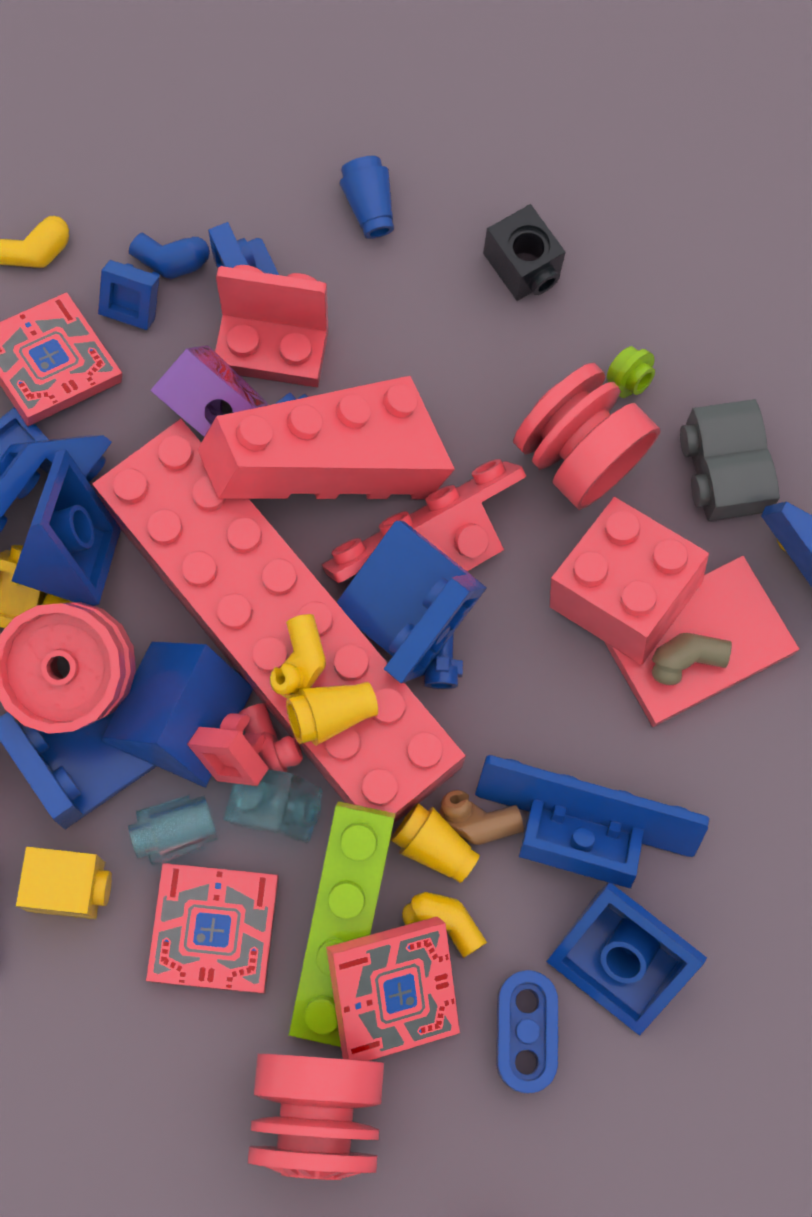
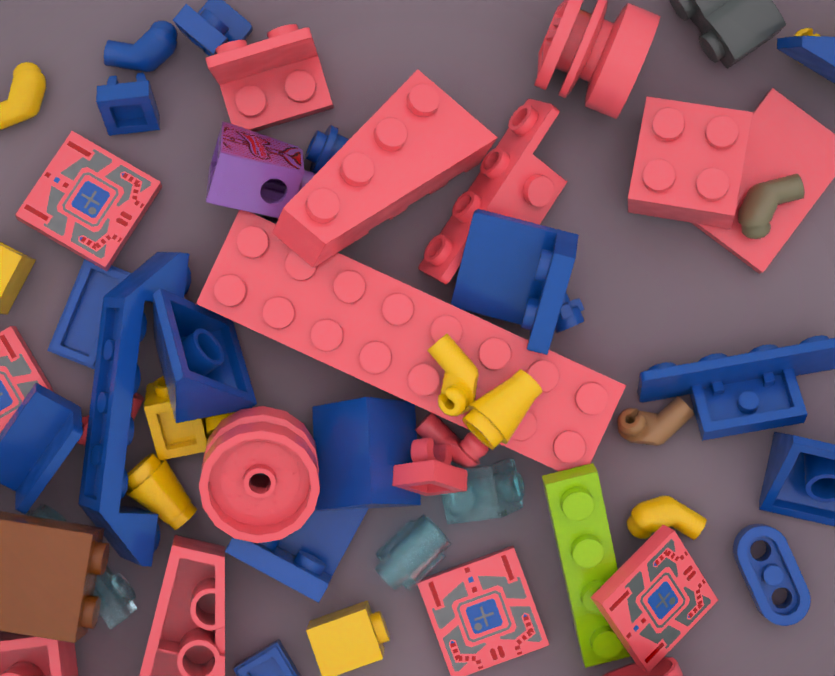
camera: 25 degrees left, 15 degrees up
yellow cone [391,803,480,883] -> none

